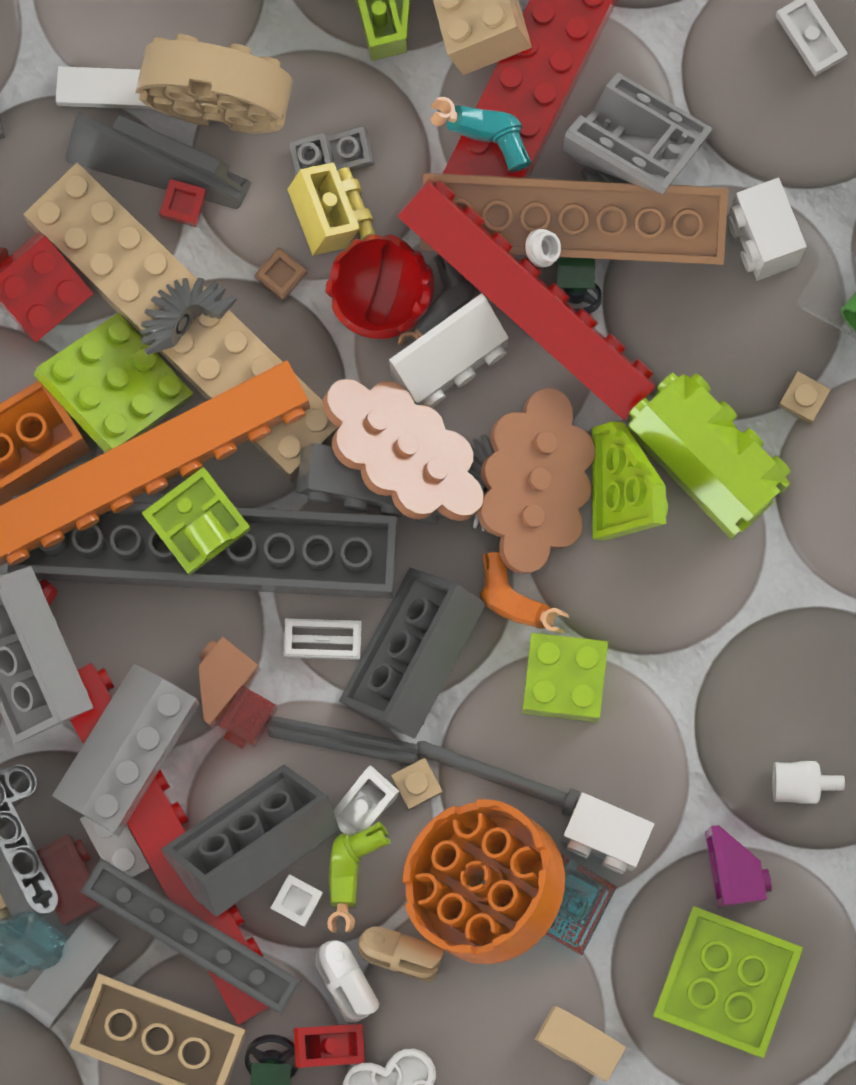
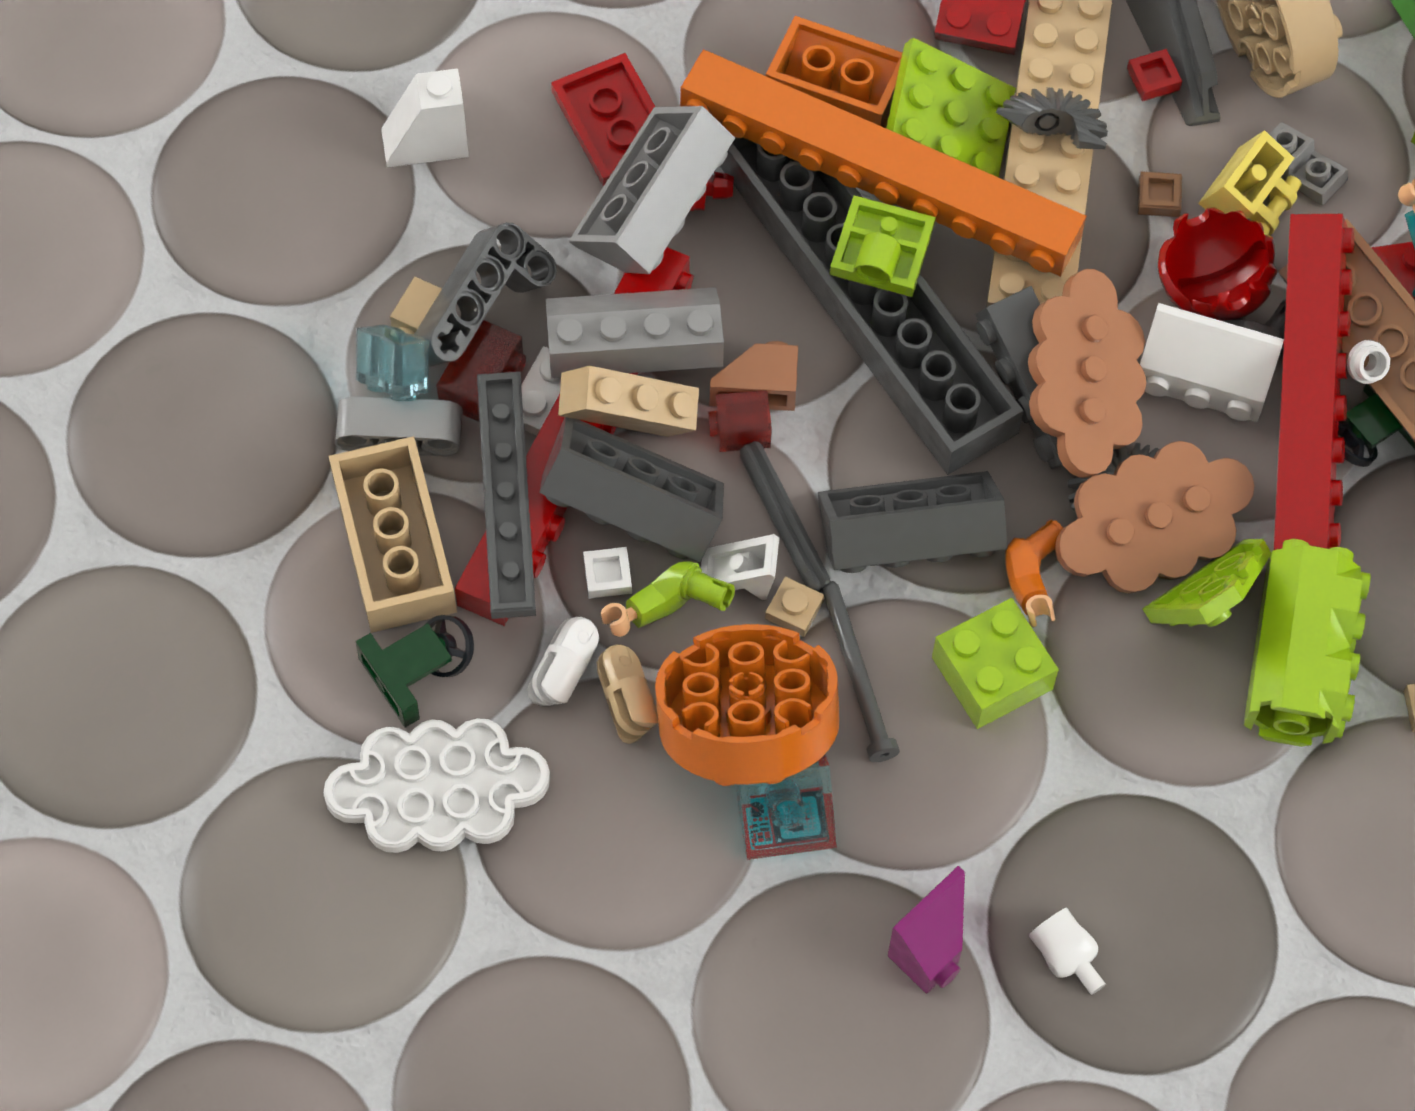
camera: 50 degrees right, 15 degrees down
white tile [284,618,362,660] -> none
red slope [293,1024,365,1068] -> none
tan slope [534,1006,626,1081] -> none
white brick [561,792,655,875] -> none
lime plate [652,906,803,1058] -> none
none -> tan brick [558,365,699,437]

